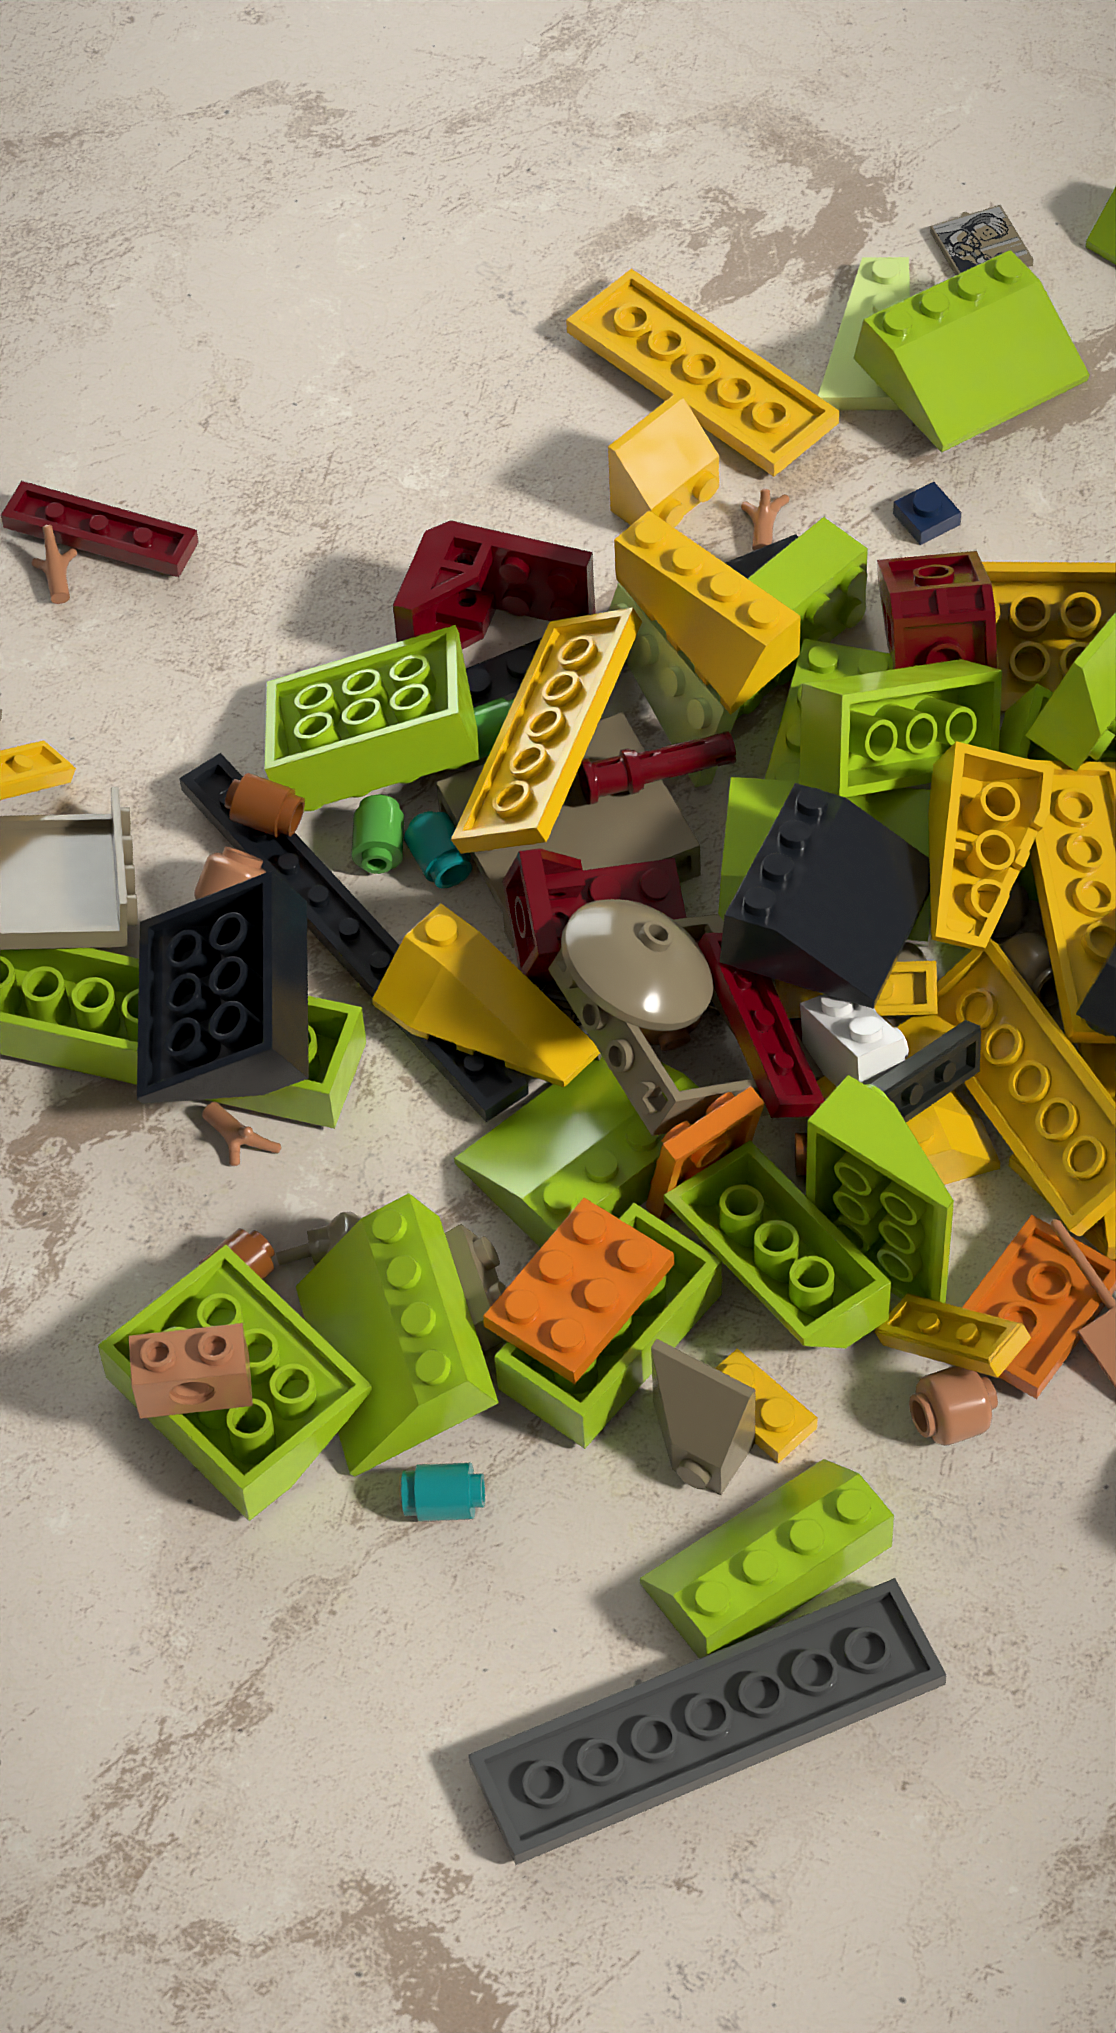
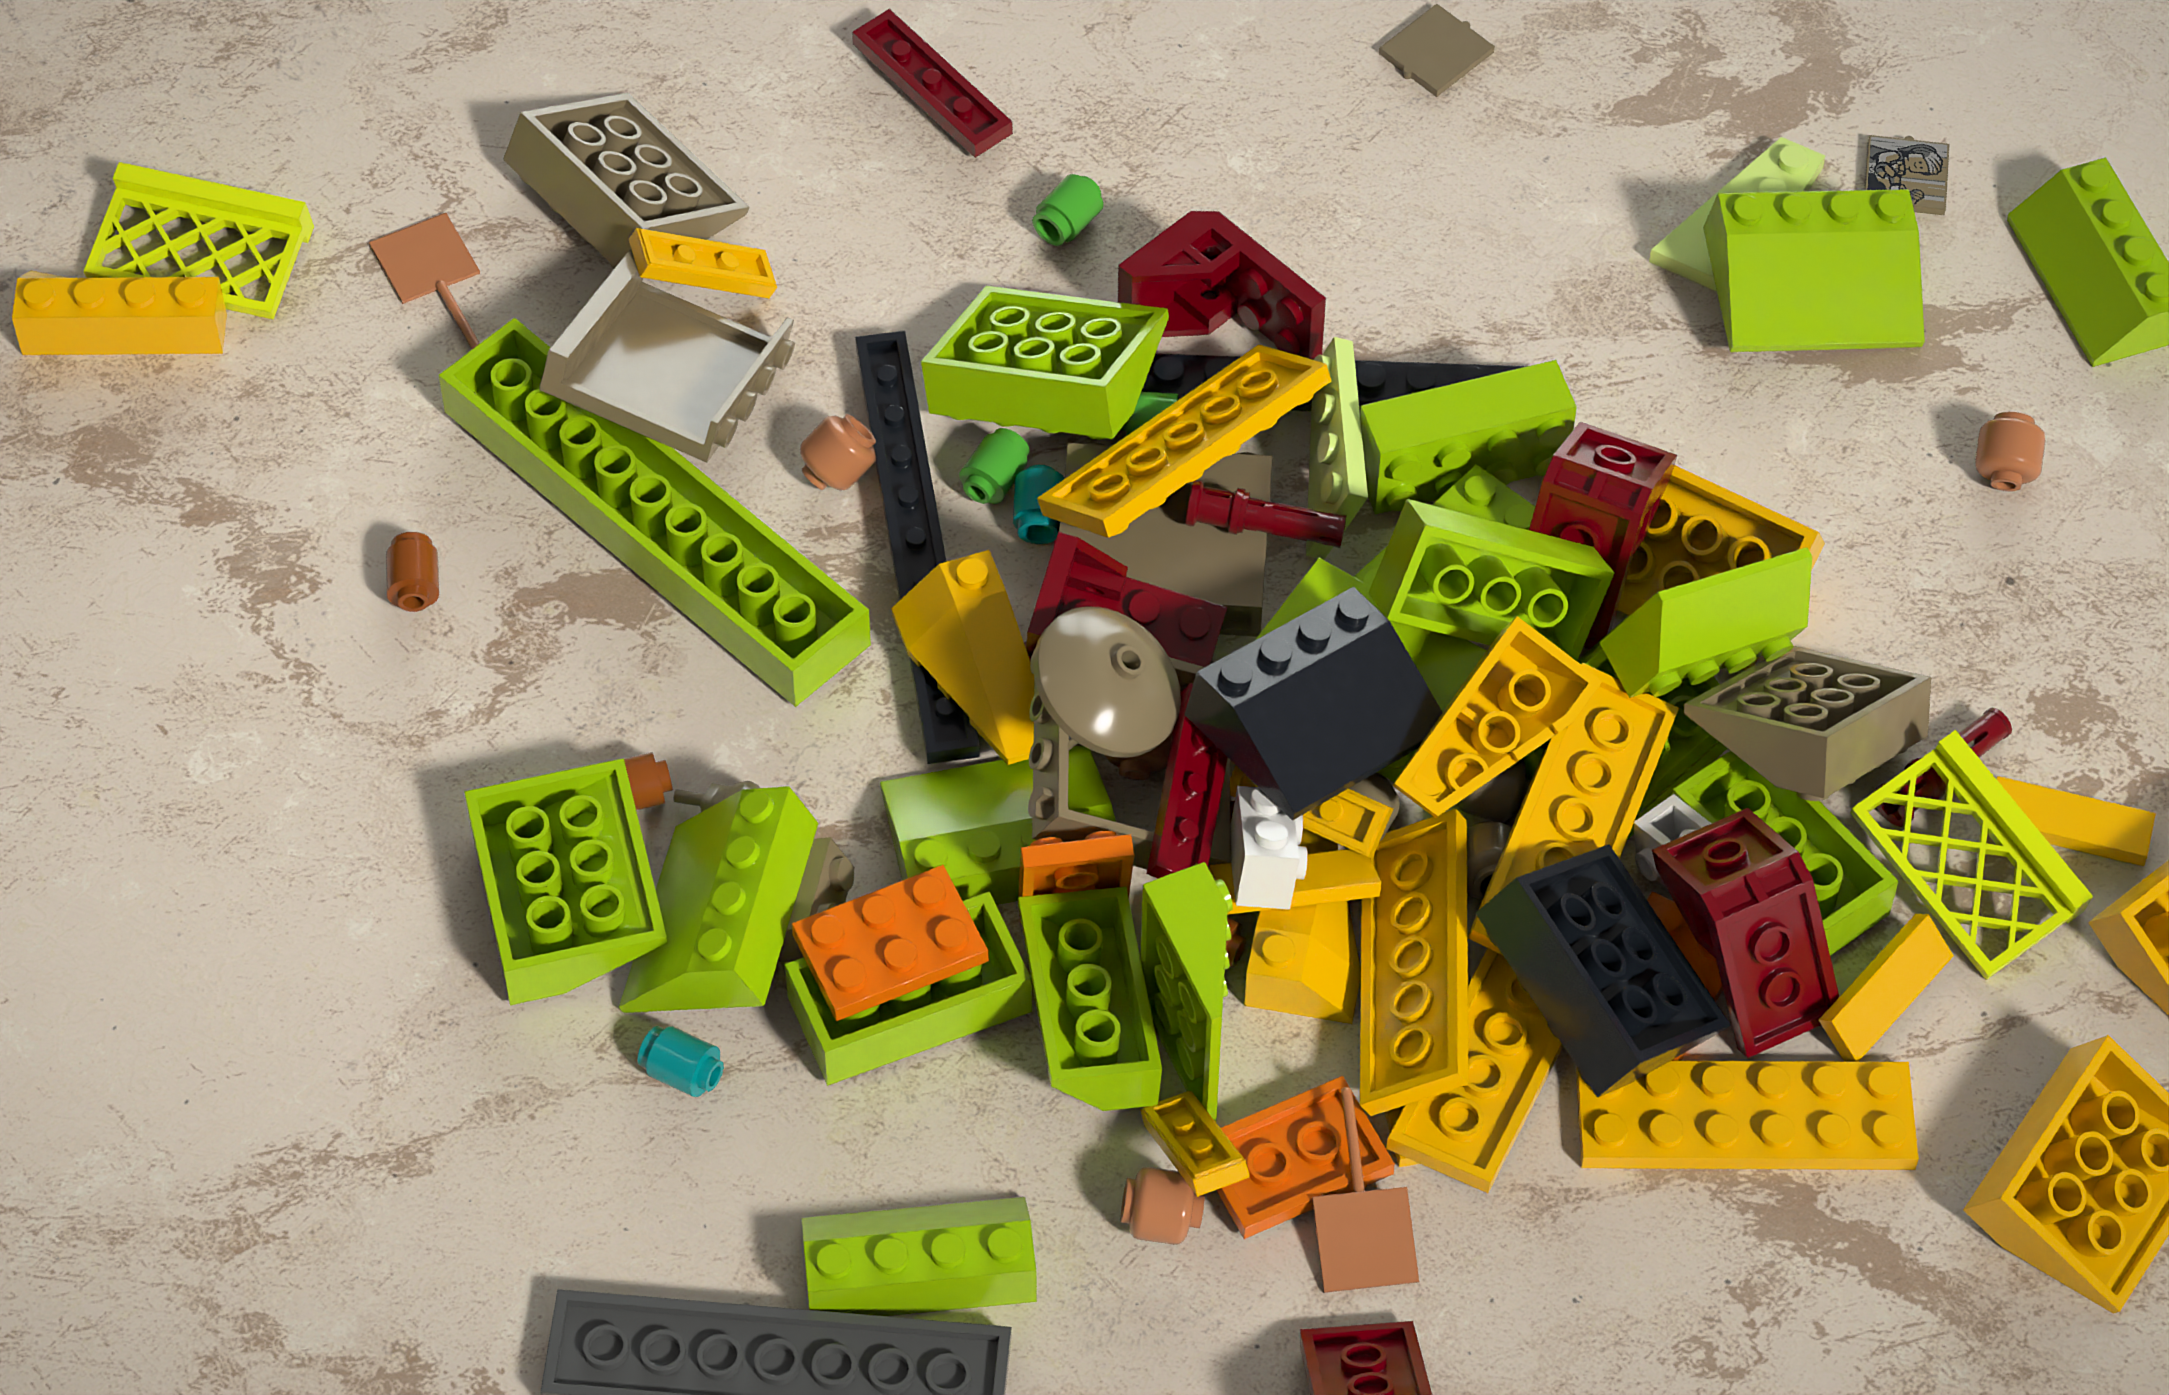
camera: 25 degrees right, 0 degrees up
nougat bar [31,525,77,604] -> none
nougat brick [129,1323,253,1419] -> none
black slope [137,870,309,1104] -> none
nougat bar [202,1102,281,1166] -> none
dark orange brick [225,773,305,837] -> none
yellow plate [566,268,839,477] -> none
yellow slope [608,392,719,527] -> none
yellow wedge [614,511,800,715] -> none
dark tan slope [651,1339,755,1495] -> none
yellow plate [715,1348,818,1463] -> none
nougat bar [741,489,790,551] -> none
pearl dark grey tile [871,1020,981,1122] -> none
dark blue plate [893,482,962,545] -> none
none -> bright green brick [1032,174,1103,246]
none -> dark tan piece [1379,4,1495,97]

